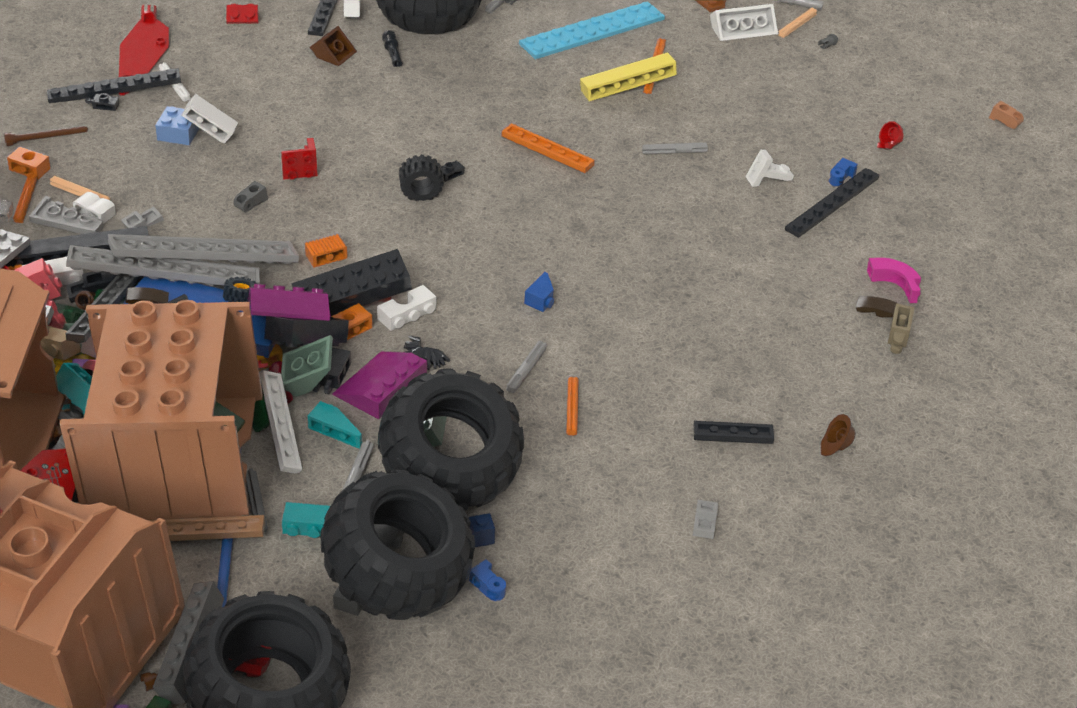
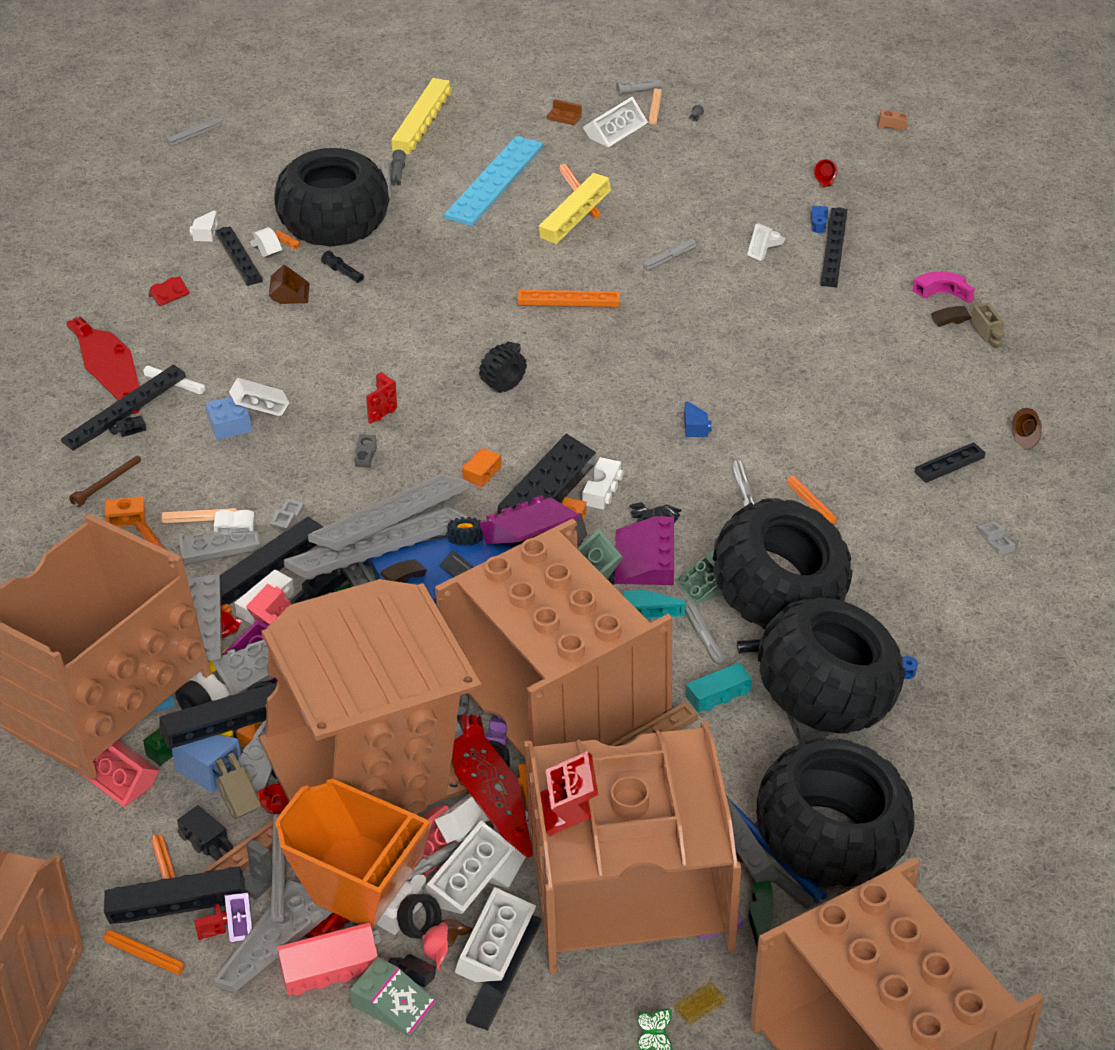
camera: 30 degrees left, 0 degrees up
none -> orange axle [274,230,300,249]

